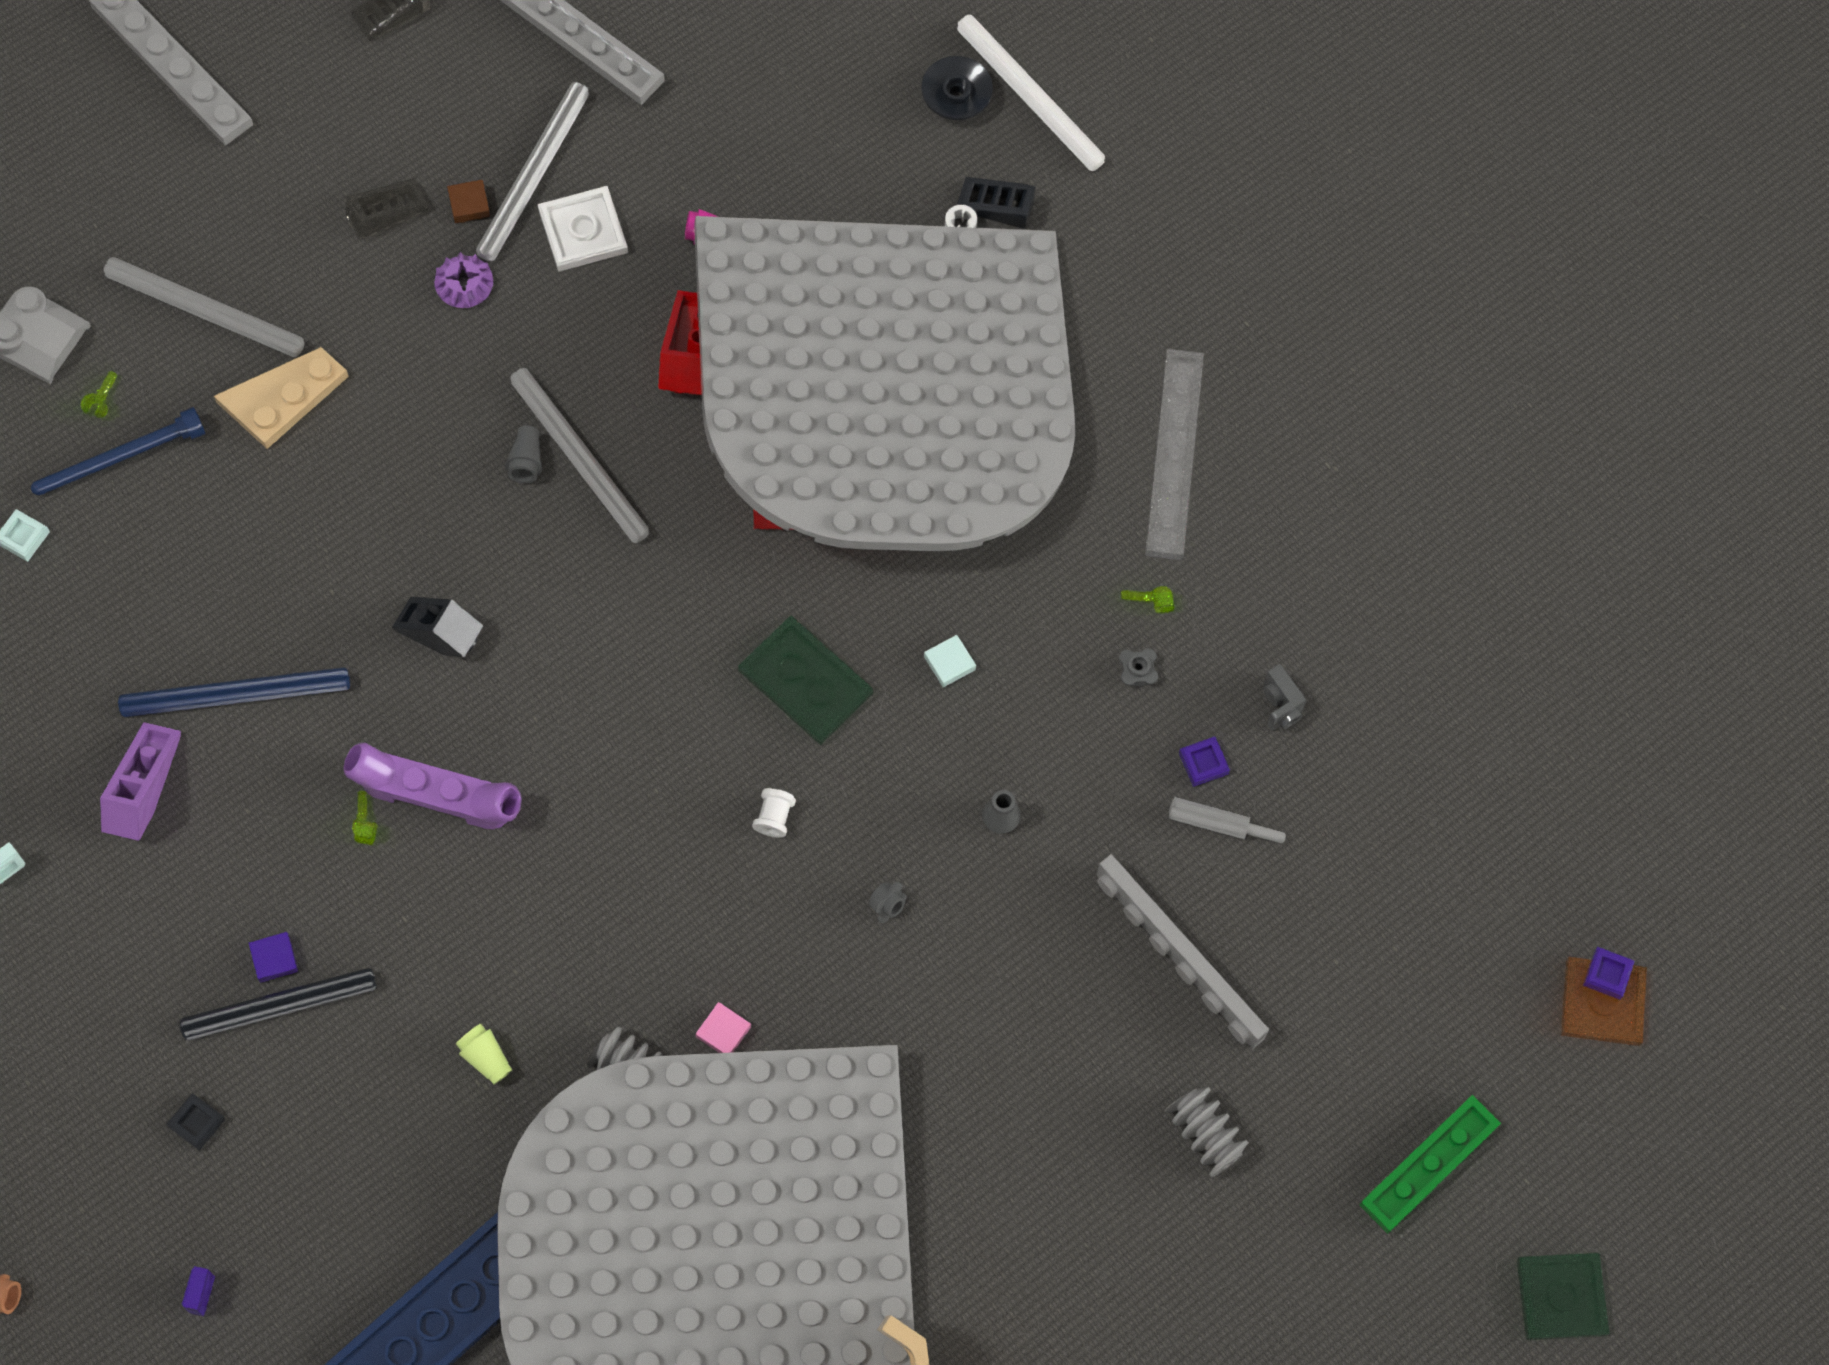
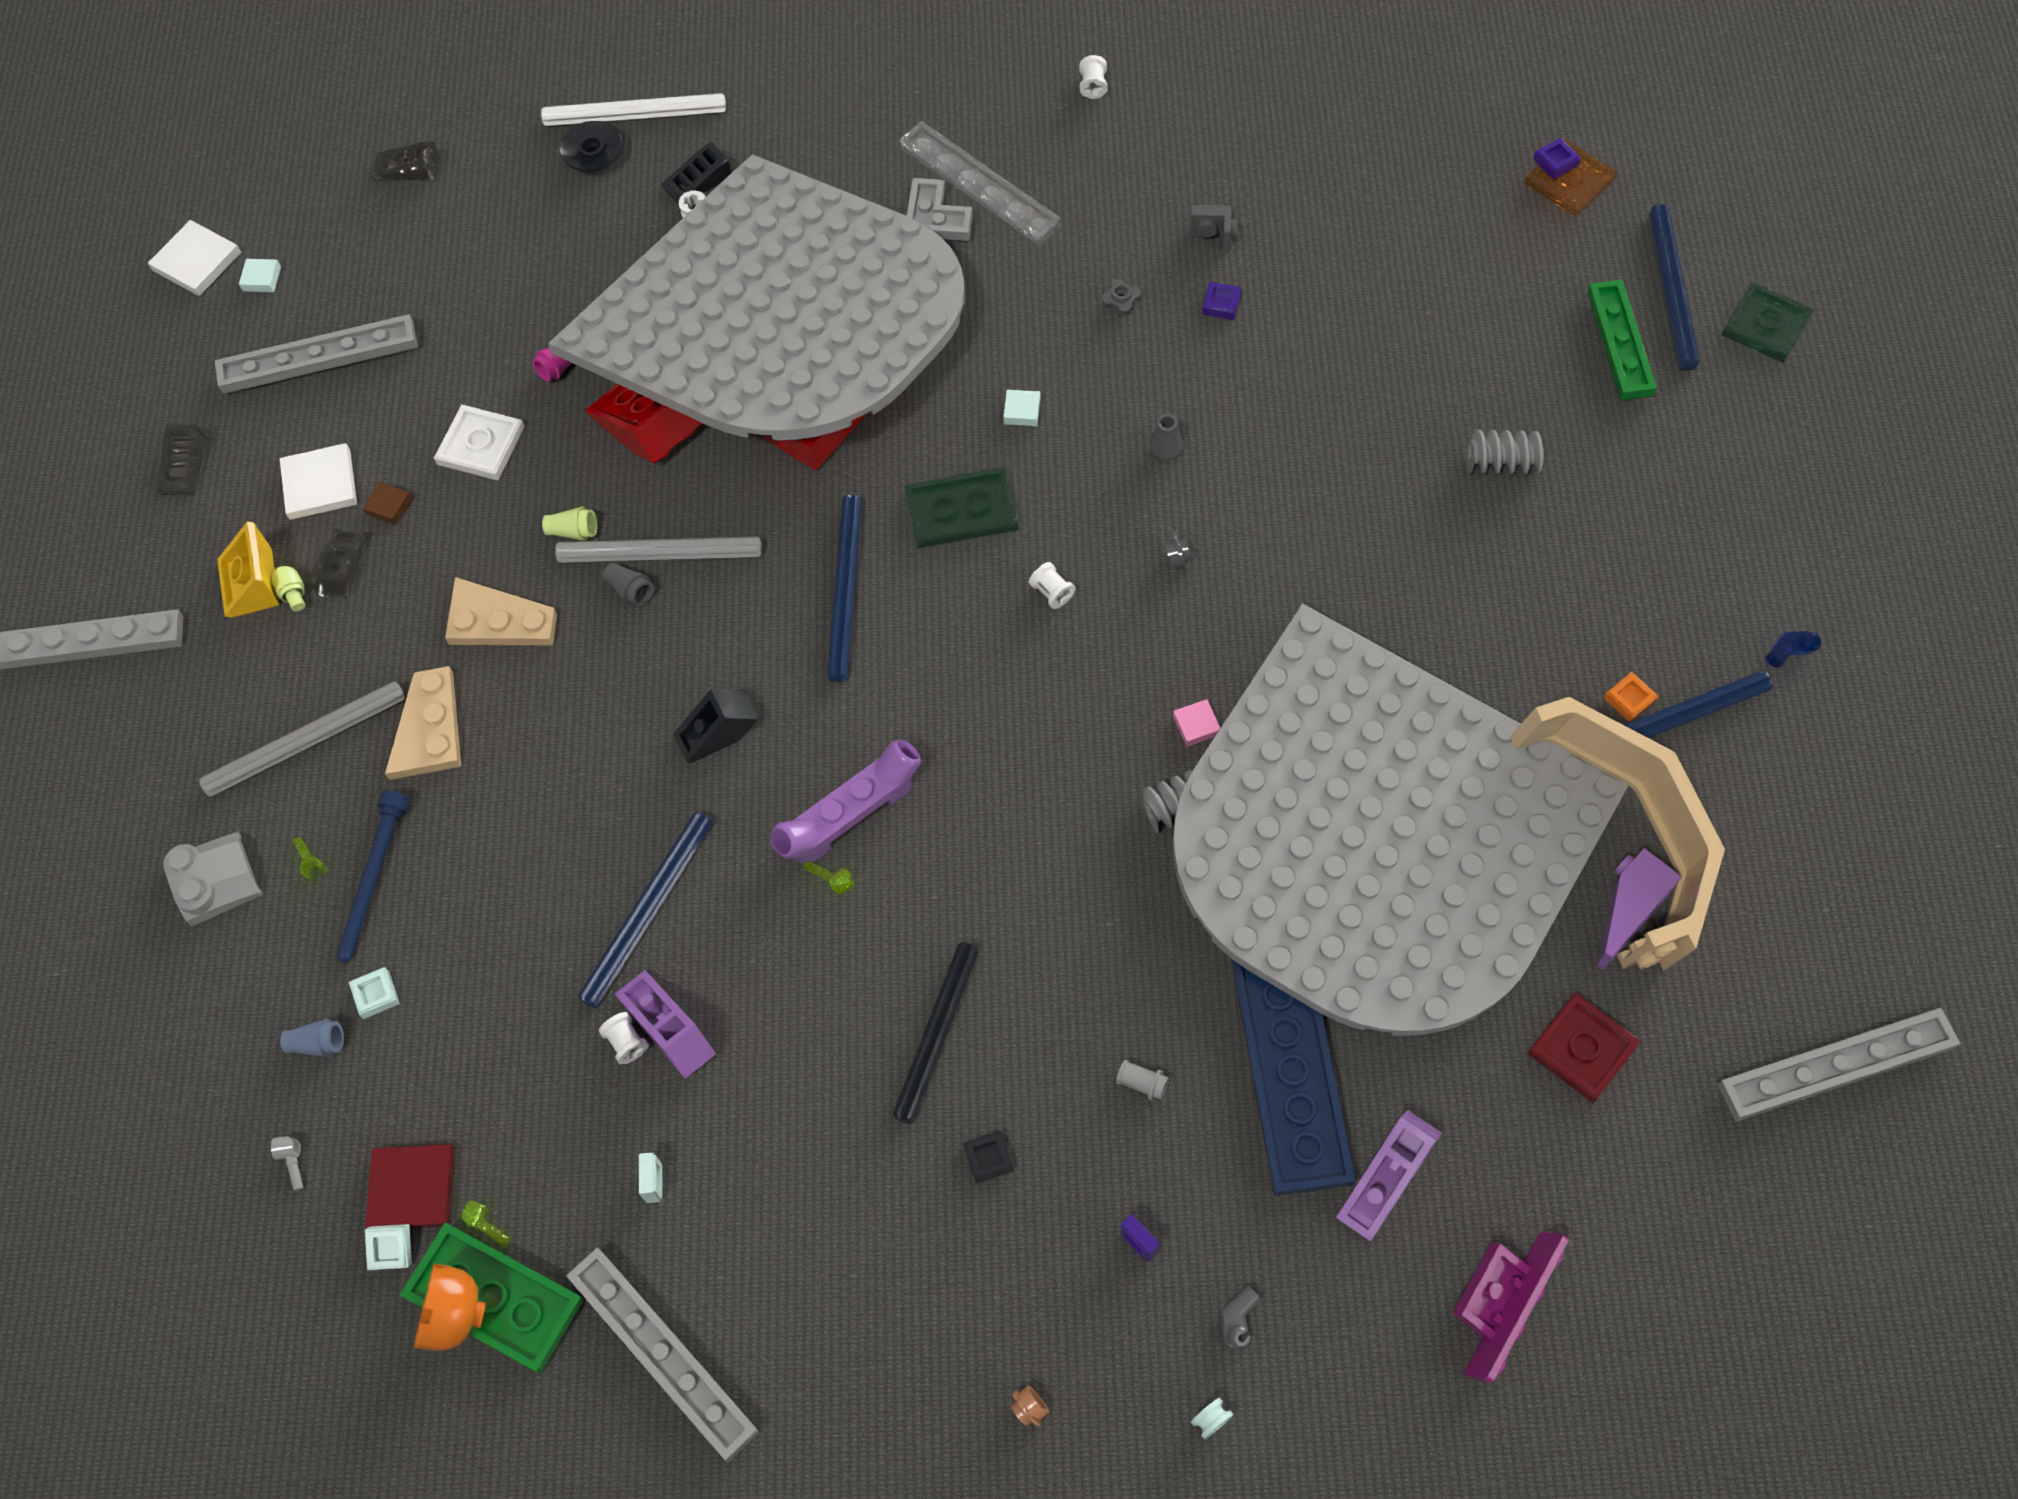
camera: 45 degrees left, 5 degrees down
dark purple tile [249,932,299,983] -> none
medium lavender gear [434,252,493,308] -> none
yellowish green cone [456,1024,513,1085] -> none
light grey axle [476,82,589,262] -> none
light grey plate [1097,854,1269,1049] -> none
clear neon green hand [1121,586,1175,613] -> none
light grey axle [1169,797,1286,844] -> none
none -> yellow slope [217,521,280,618]
none -> yellowish green cylinder [271,566,306,612]
none -> white tile [280,443,357,520]
none -> tan wing [445,577,557,645]
none -> yellowish green cone [542,506,597,541]
none -> white bush [599,1012,649,1064]
none -> dark blue axle [827,495,862,682]
none -> light grey plate [906,178,973,241]
none -> white bush [1079,55,1107,99]
none -> light grey pin [1116,1060,1169,1101]
none -> dark blue axle [1650,204,1700,371]

